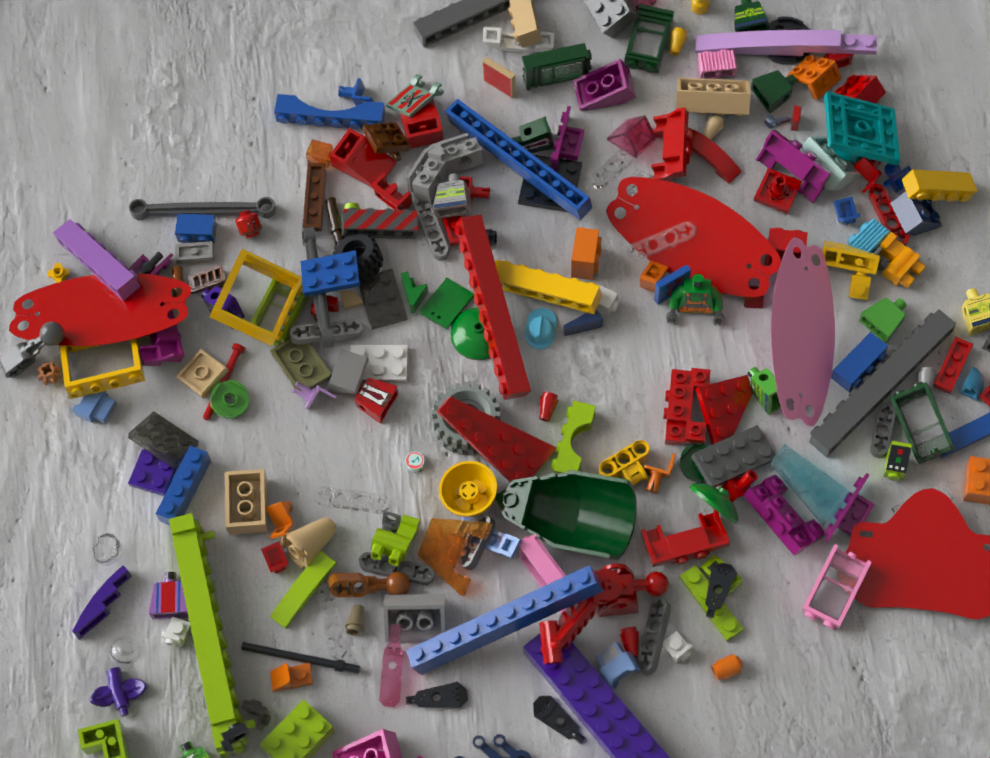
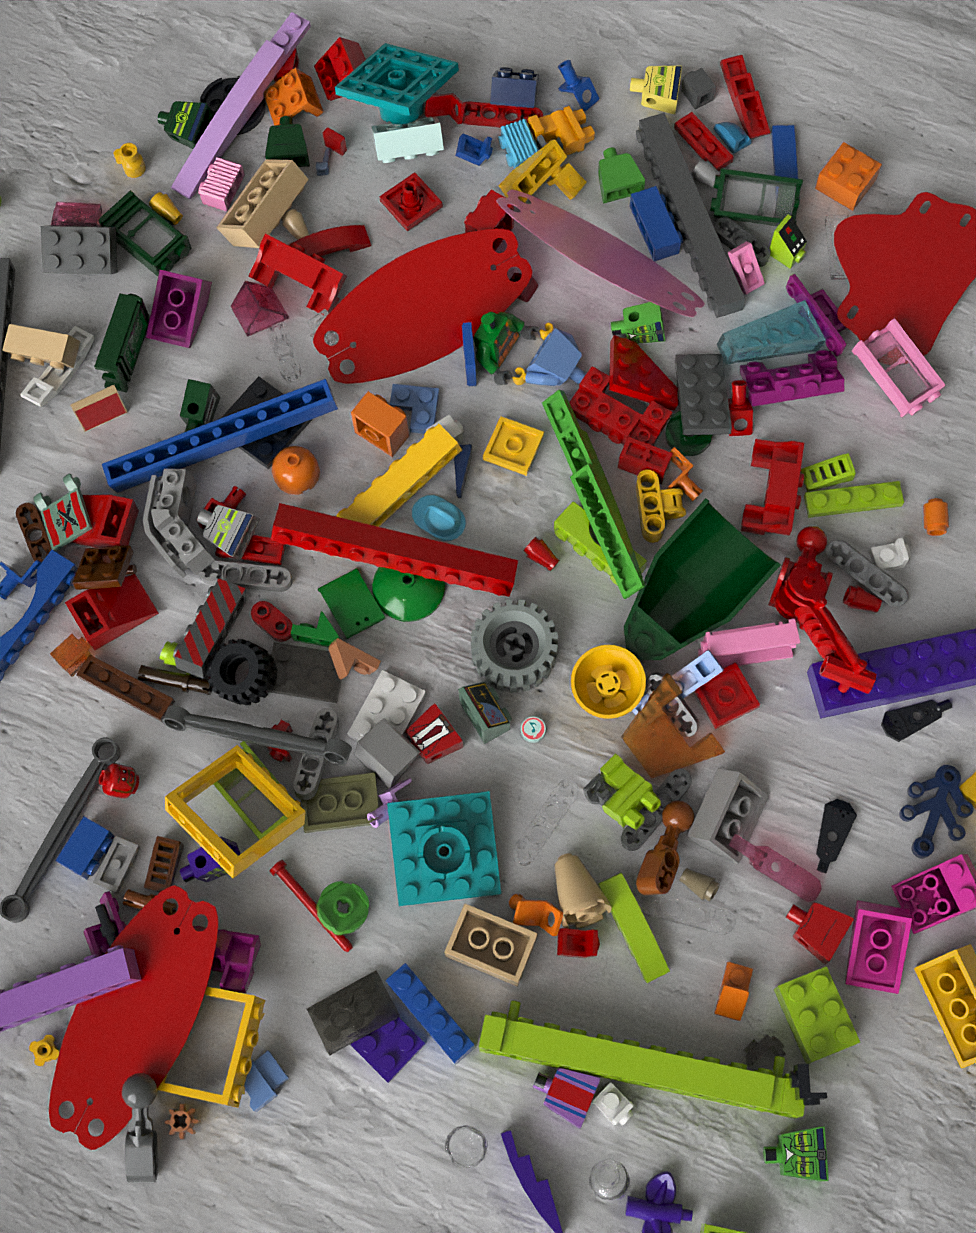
camera: 65 degrees left, 5 degrees up
tan tile [176,349,229,399] -> none
black bar [241,642,361,674] -> none
blue plate [300,251,361,297] -> none
tan tile [340,290,363,310] -> none
red window [370,172,413,210] -> none
brick [406,565,604,675] -> none
red wing [436,397,557,482] -> none
magenta bracket [550,106,585,170] -> none
medium blue piece [596,642,641,689] -> none
clear beam [627,222,697,261] -> none
orange slope [640,261,668,292] -> none
green dish [689,483,739,524] -> none
black piece [705,563,737,618] -> none
magenta bracket [756,130,833,203] -> none
clear blue hips [883,163,911,193] -> none
yellow brick [902,169,978,202] -> none
none -> reddish brown beam [16,503,52,562]
none -> red plate [251,601,293,642]
none -> orange cylinder [272,446,320,495]
none -> nougat slope [328,638,381,680]
none -> teal piece [387,791,501,906]
none -> medium blue plate [390,384,439,434]
none -> slope [458,682,512,744]
none -> yellow plate [483,416,544,476]
none -> medium blue torso [512,322,586,386]
none -> bright green slope [542,389,645,599]
none -> blue bracket [558,60,599,111]
none -> red hinge [617,437,673,485]
none -> red plate [694,662,760,729]
none -> bright pink slope [728,241,765,294]
none -> red torso [786,902,854,965]

